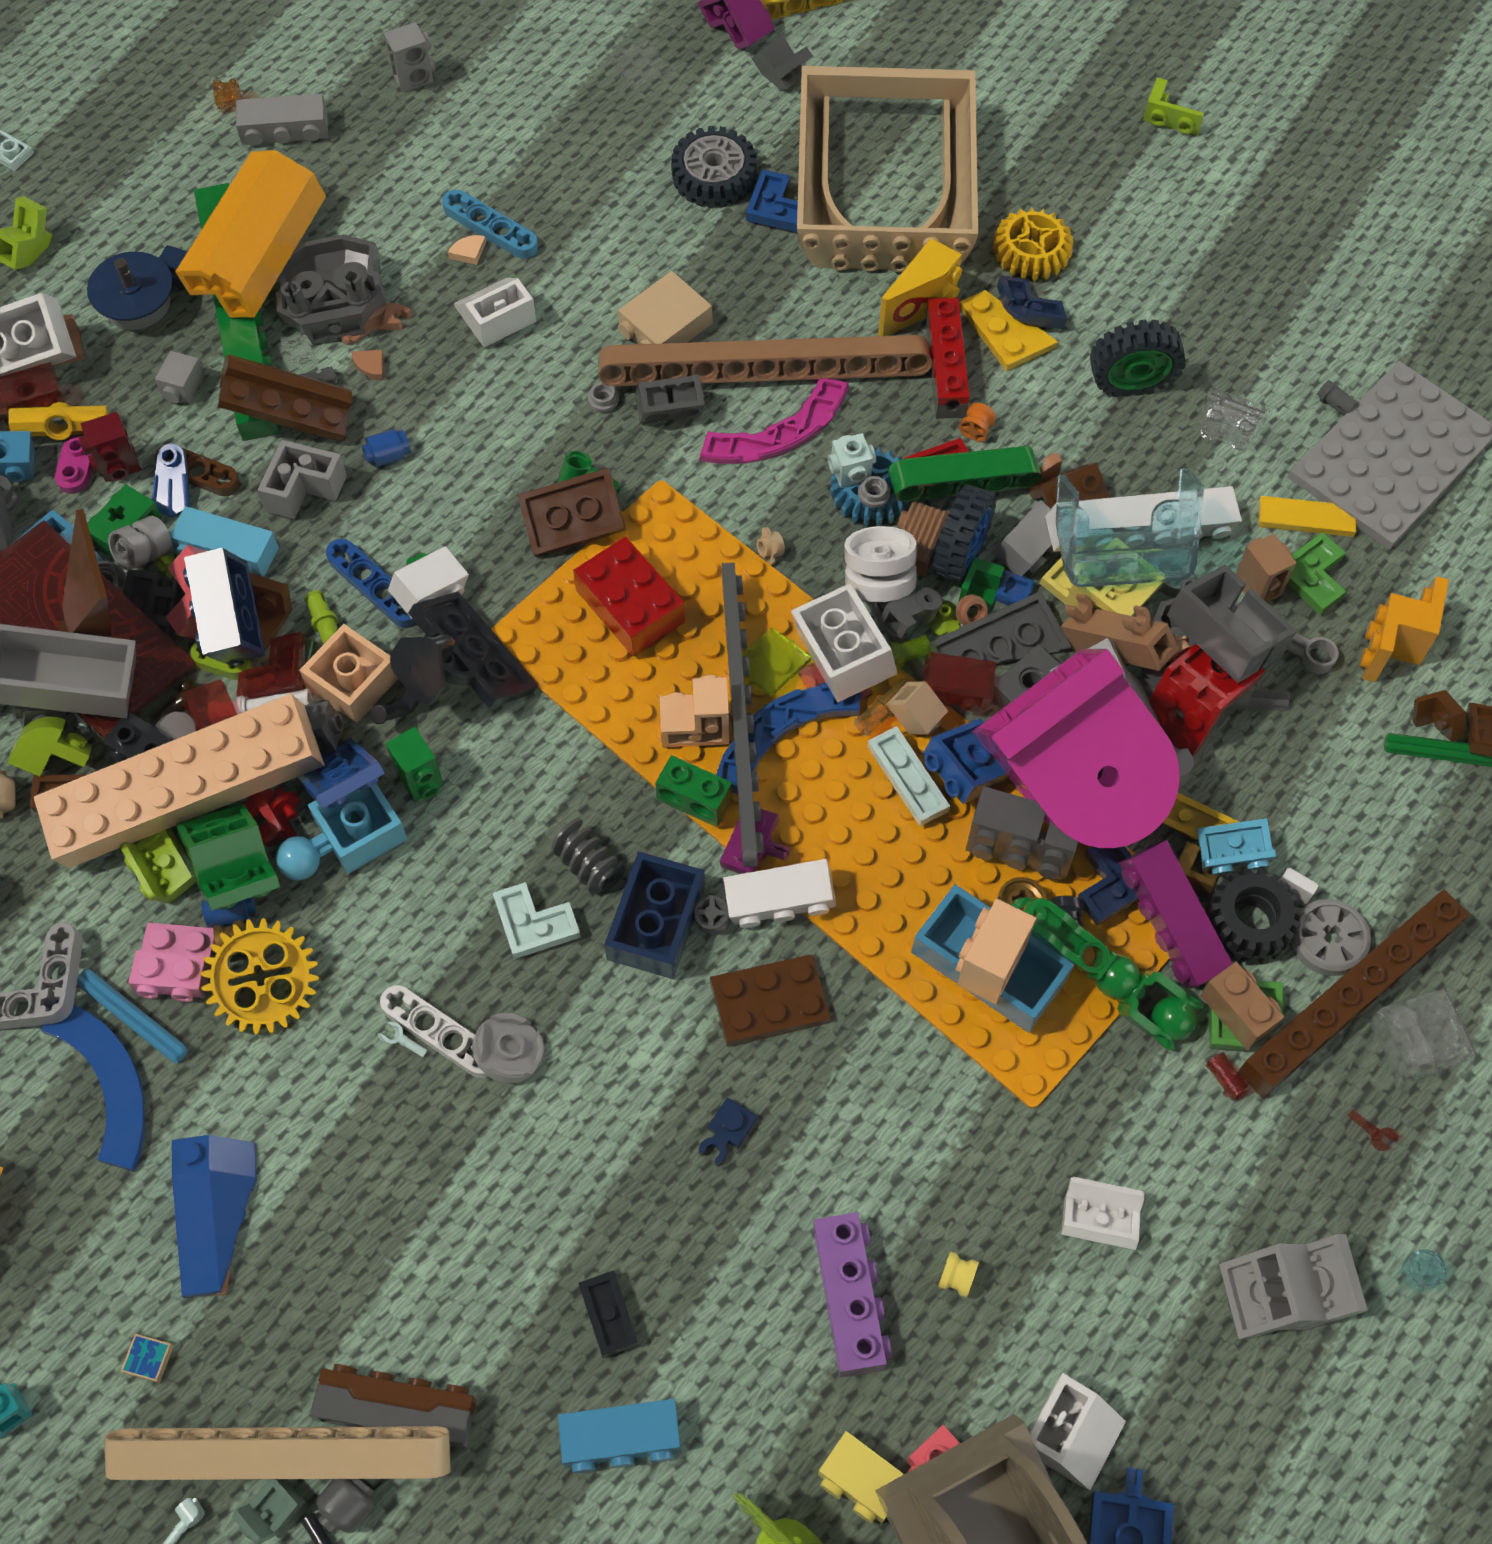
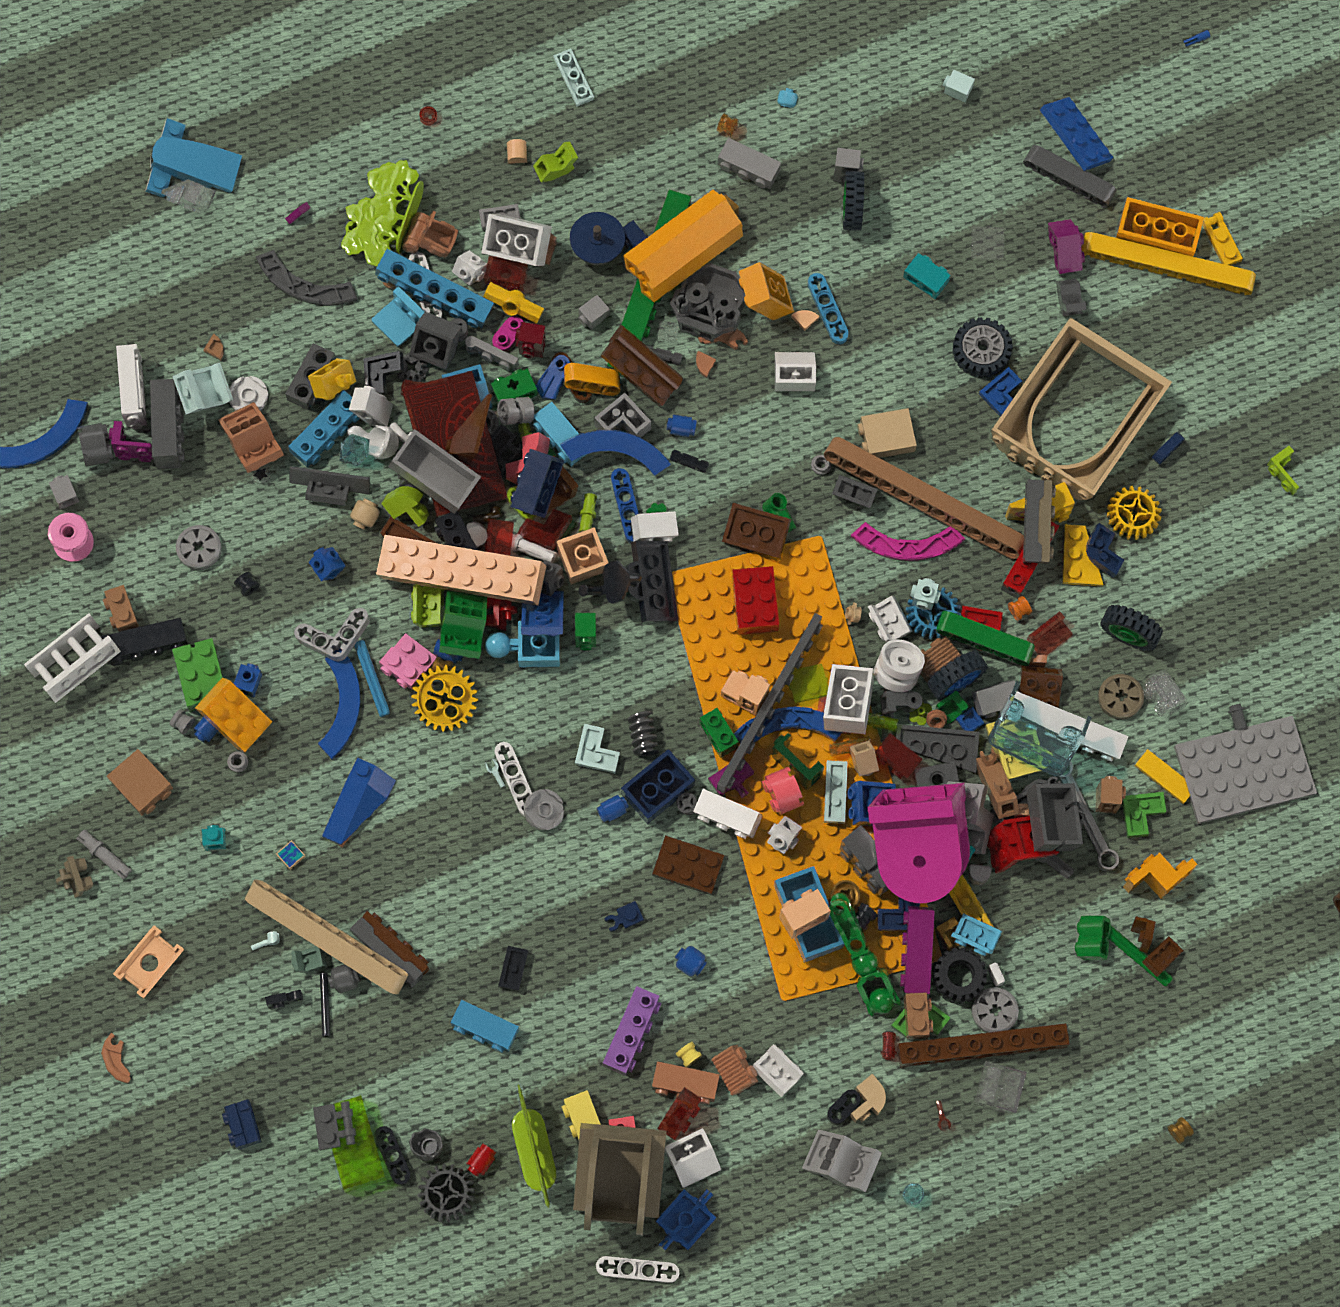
camera: 30 degrees right, 10 degrees up
light grey plate [858,476,890,508] -> none
none -> light grey plate [465,336,519,371]
none -> blue tile [560,430,671,476]
none -> light orange beam [564,363,620,396]
none -> blue brick [596,795,629,822]
none -> nougat brick [652,1061,720,1104]
none -> clear red brick [657,1087,702,1140]
none -> black axle [670,450,709,473]
none -> blue head [675,946,707,977]
none -> nougat brick [711,1045,758,1096]
none -> light orange brick [739,262,794,320]
none -> coral brick [761,767,804,815]
none -> white brick [767,816,802,854]
none -> dark green panel [772,733,824,791]
none -> medium azure piece [777,88,798,108]
none -> black beam [827,1089,861,1125]
none -> black wheel [843,171,864,231]
none -> tan brick [850,1074,886,1123]
none -> white bracket [868,595,913,642]
none -> teal brick [903,253,951,299]
none -> piece [1023,479,1056,564]
none -> clear red panel [1026,611,1073,656]
none -> green brick [1075,916,1111,960]
none -> dark tan wheel [1098,674,1144,720]
none -> dark blue beam [1152,432,1185,465]

